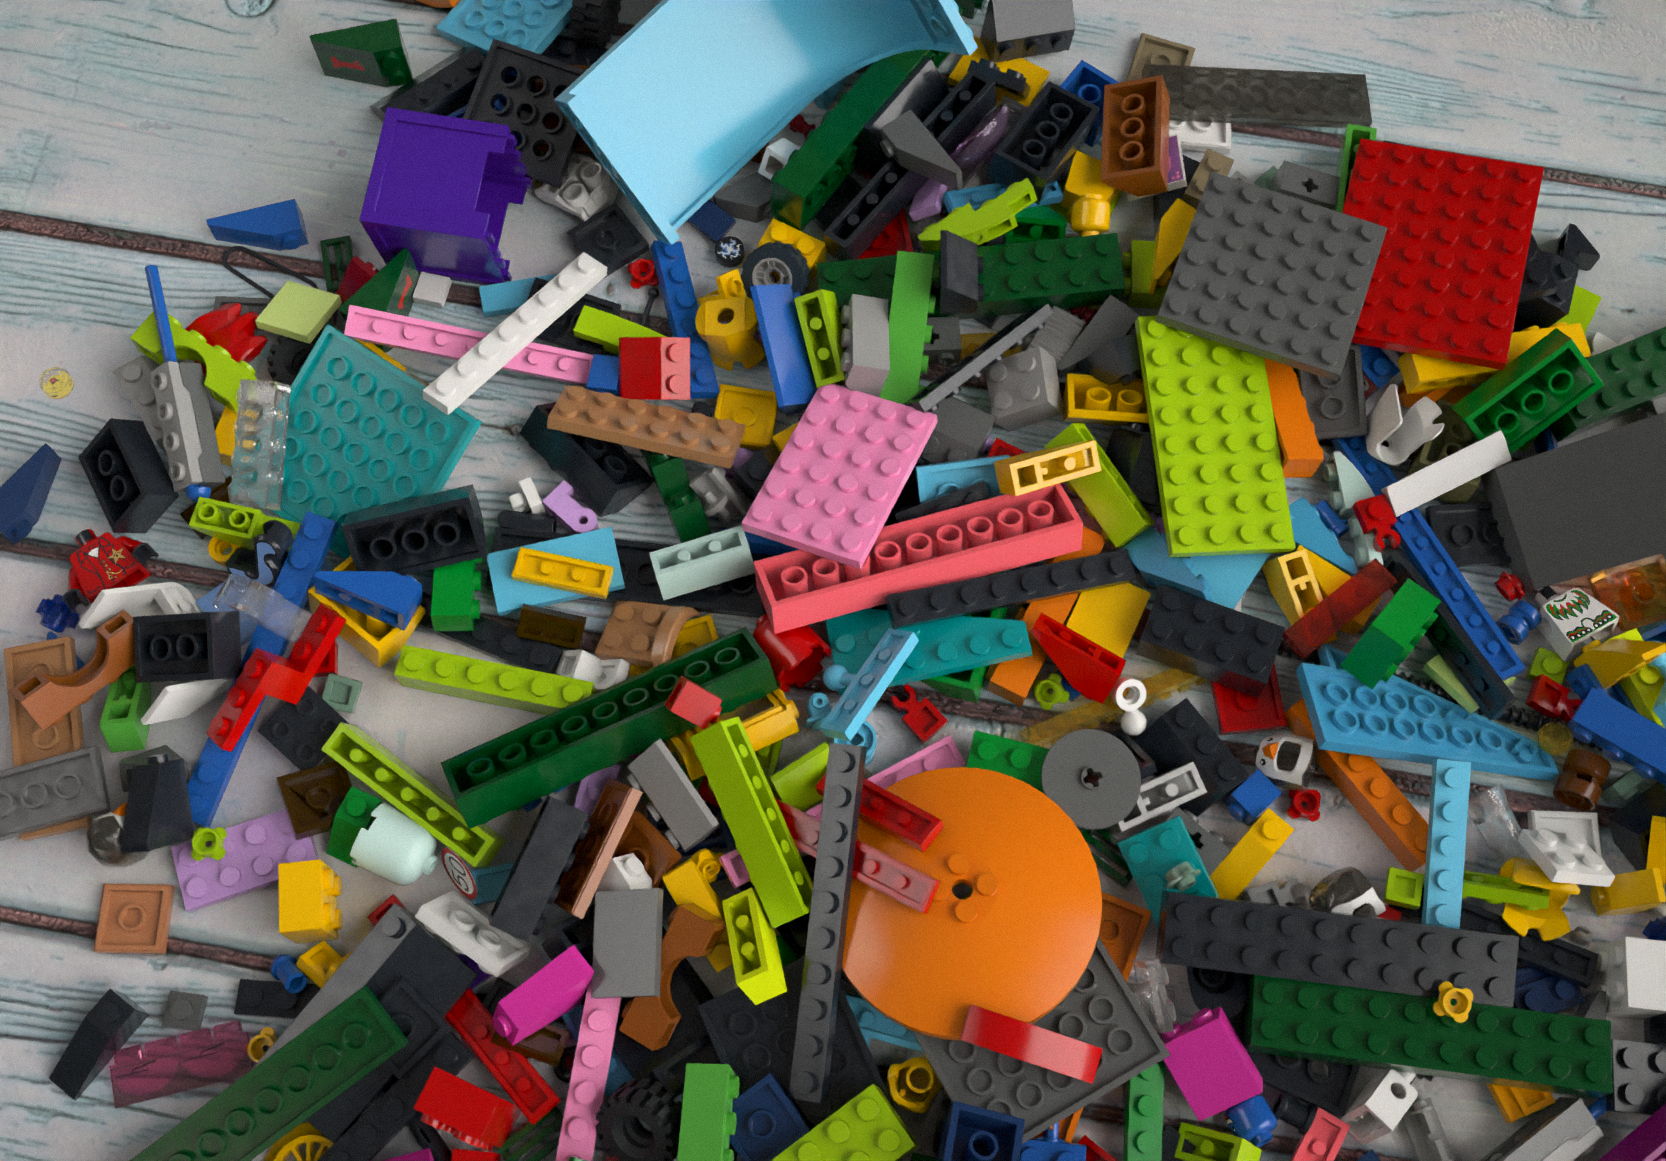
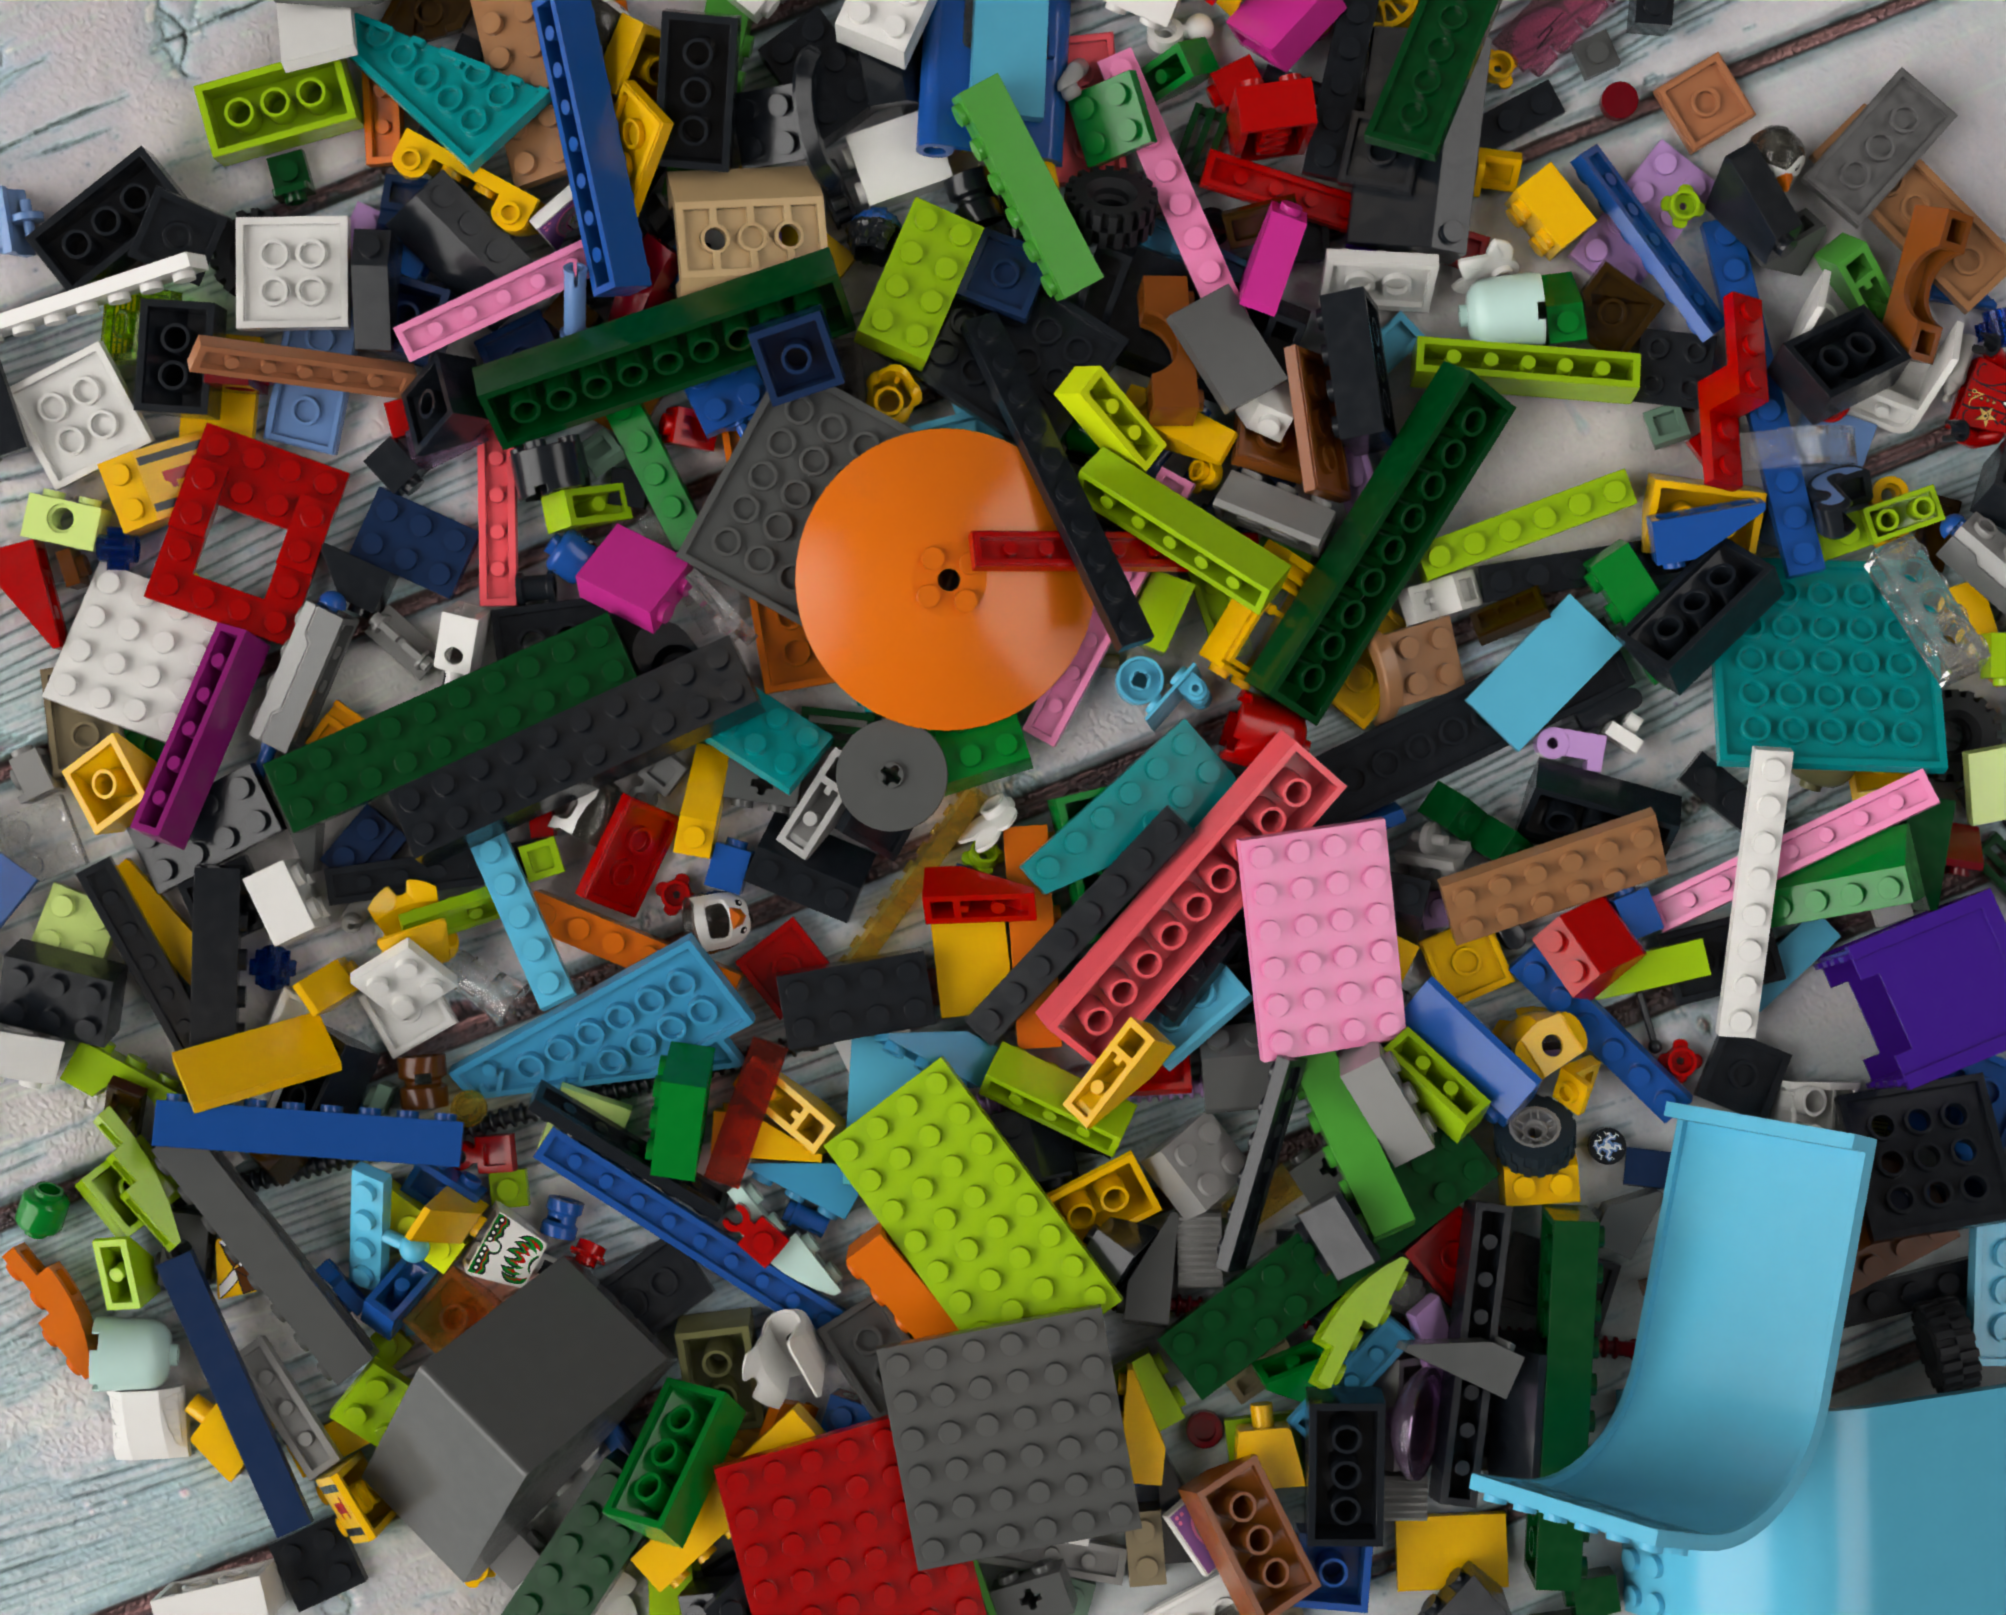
camera: 150 degrees right, 20 degrees up
blue pin [270,954,307,993] -> none
sticker [441,848,477,899] -> none
yellow tile [511,547,614,600] -> none
light aqua brick [649,525,755,600] -> none
brick [664,676,722,730] -> none
white brick [758,137,801,180] -> none
red plate [815,774,944,853] -> none
medium azure plate [820,628,919,741] -> none
red plate [891,685,948,745] -> none
slope [959,1004,1103,1084] -> none
black plate [967,58,1031,99] -> none
yellow head [1071,194,1111,236] -> none
white plate [1111,676,1147,736] -> none
sand green plate [1165,862,1201,892] -> none
white slope [1381,430,1512,517] -> none
yellow plate [1433,981,1474,1023] -> none
none -> red tile [575,792,679,918]
none -> white plate [958,793,1018,853]
none -> dark red tile [1186,1409,1223,1449]
none -> white plate [1451,238,1519,294]
none -> blue plate [1570,144,1725,343]
none -> dark red tile [1599,81,1639,121]
none -> black plate [1676,751,1788,833]
none -> green slope [1770,823,1925,928]

